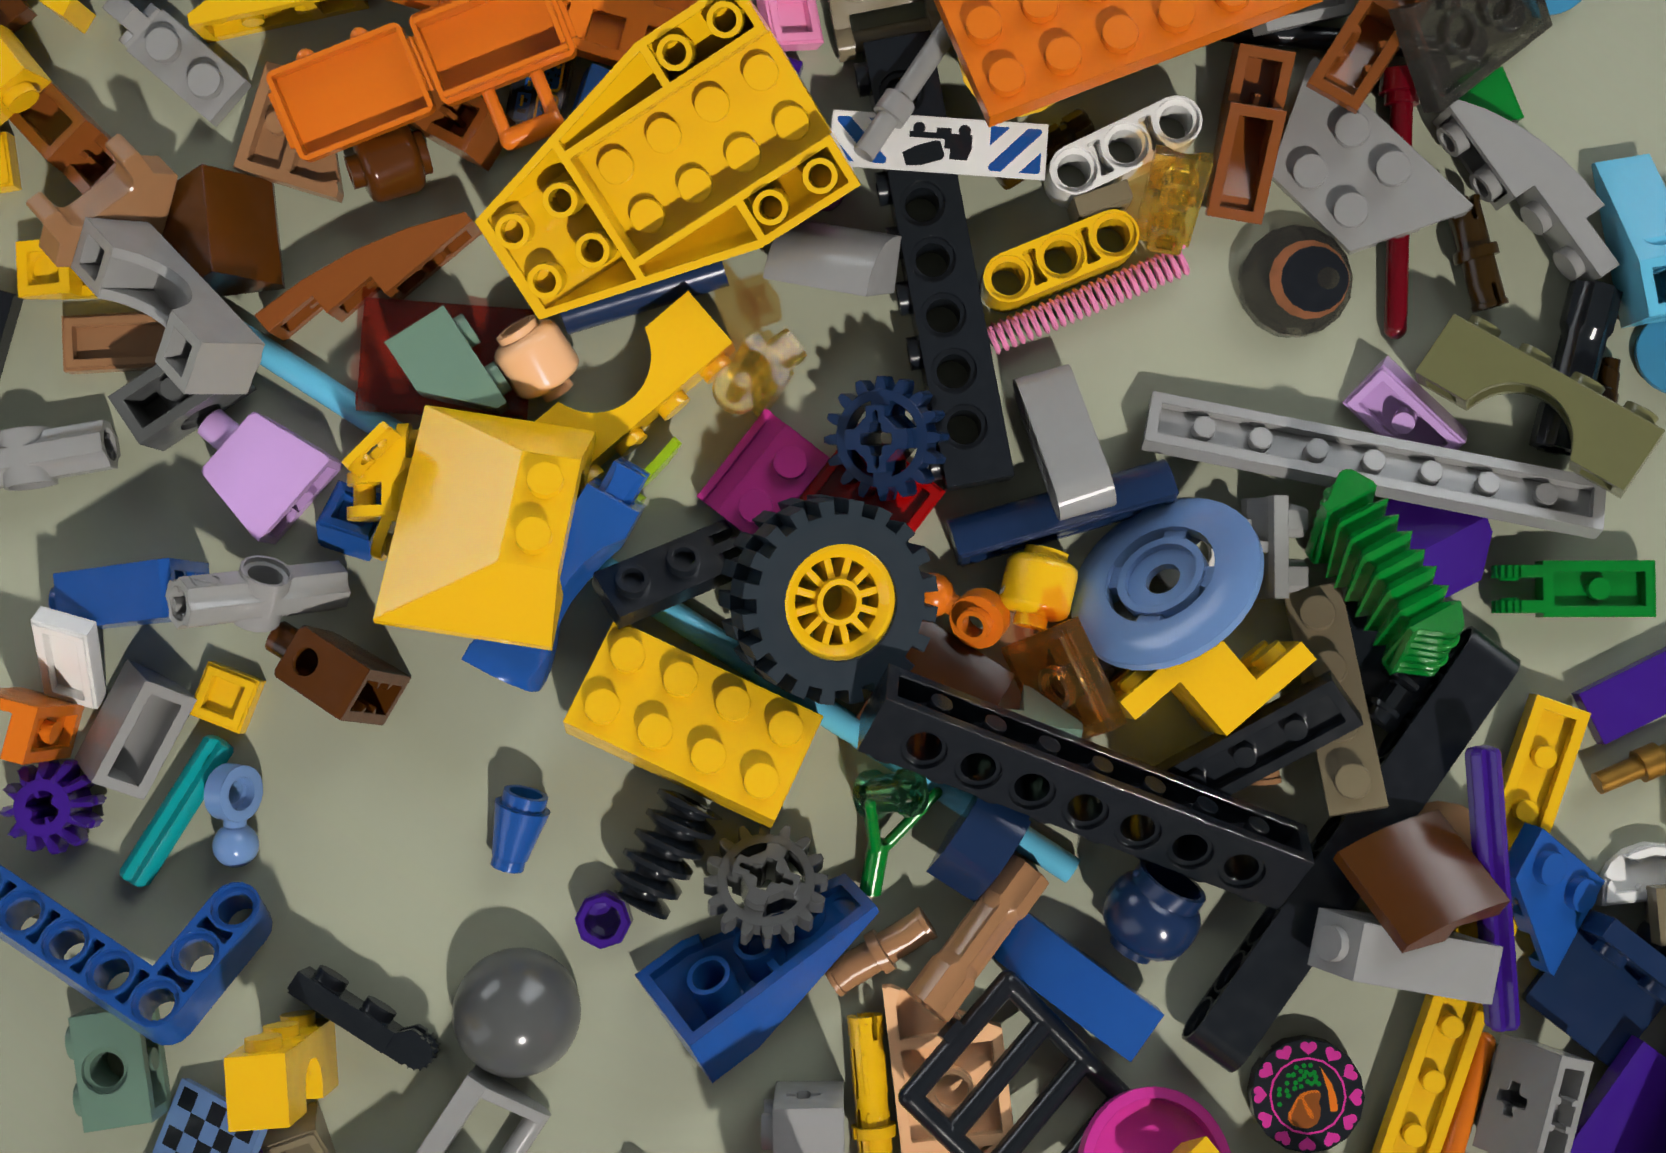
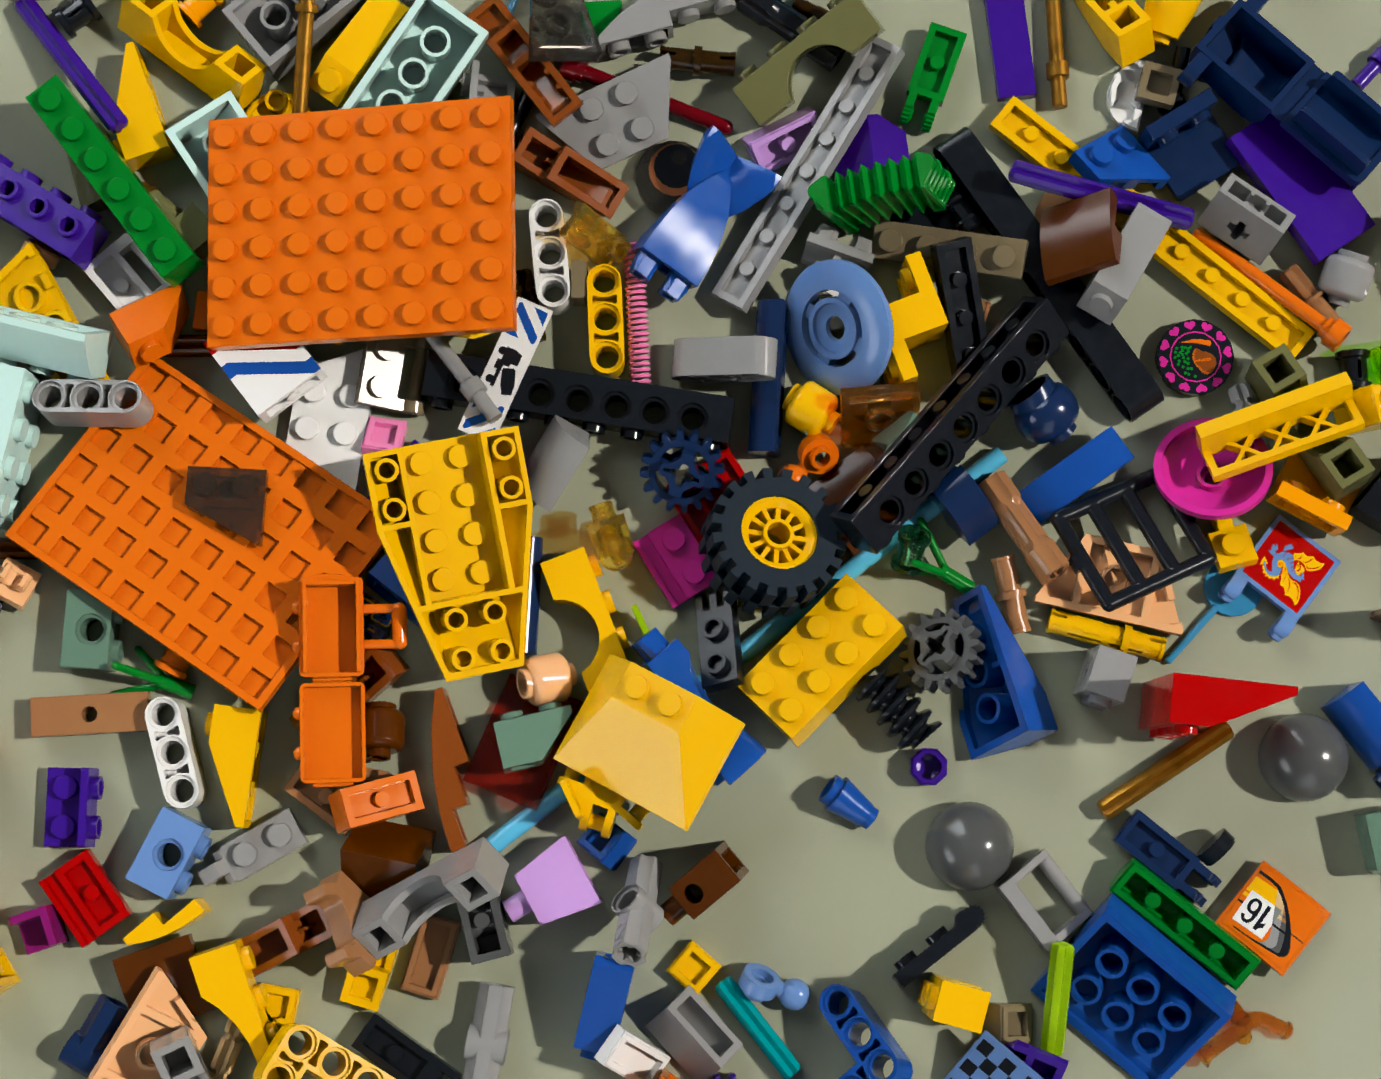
camera: 75 degrees left, 5 degrees down
none -> orange panel [328,770,425,834]
none -> blue hips [629,126,782,303]

